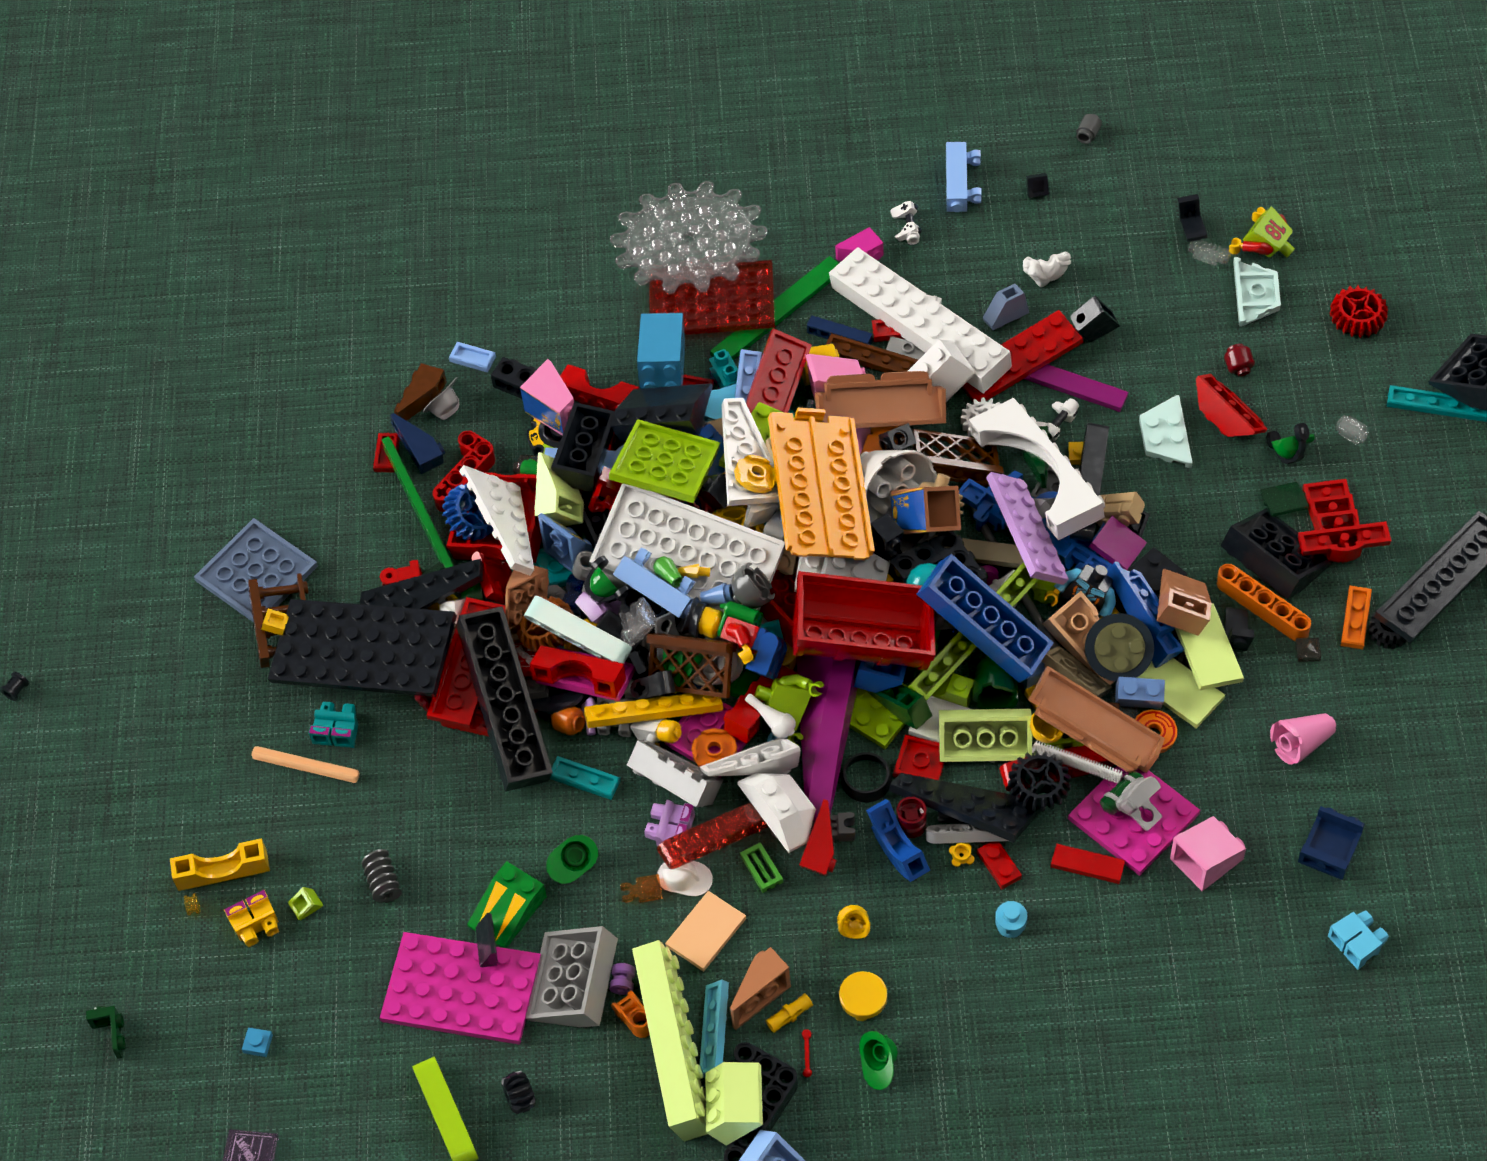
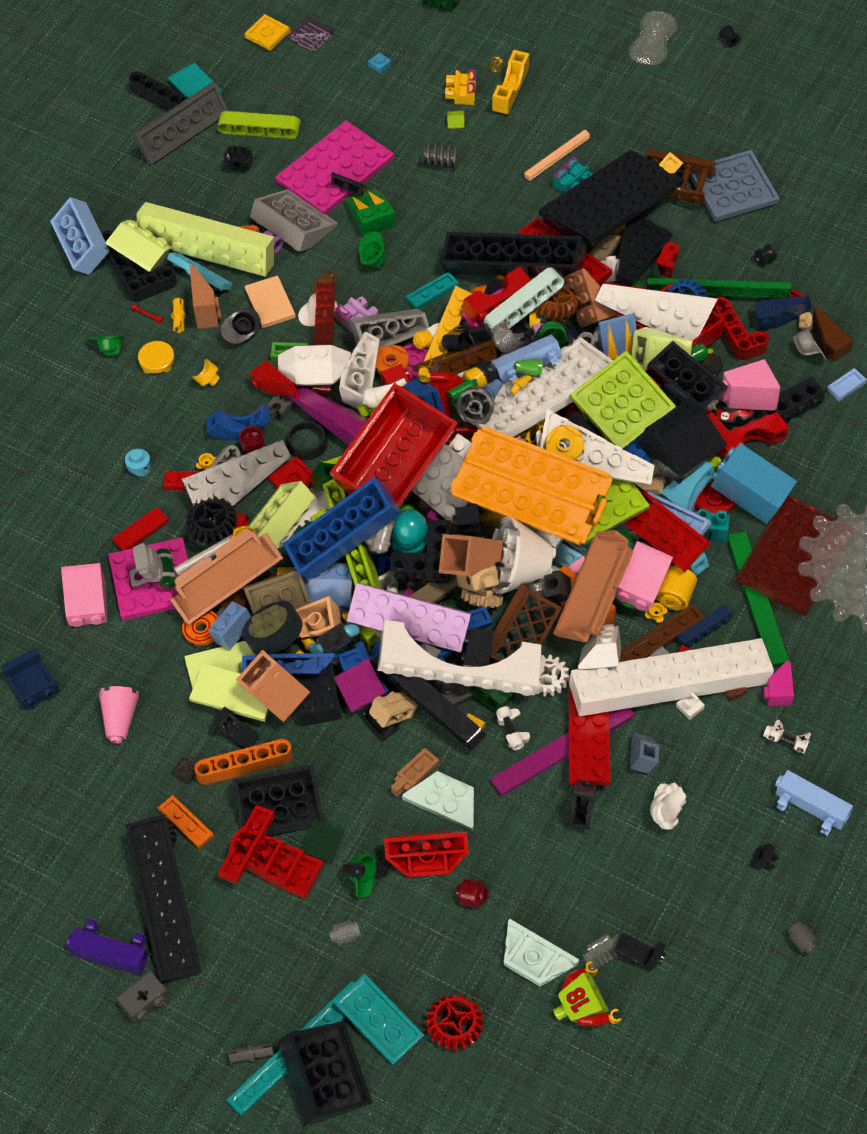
camera: 120 degrees right, 0 degrees up
none -> black piece [221,308,261,344]
none -> teal tile [334,974,424,1066]
none -> medium nougat hinge [391,748,440,797]
none -> black brick [461,628,494,667]
none -> clear plate [629,11,678,65]
none -> black wheel [754,244,777,266]
none -> tan piece [799,312,813,331]

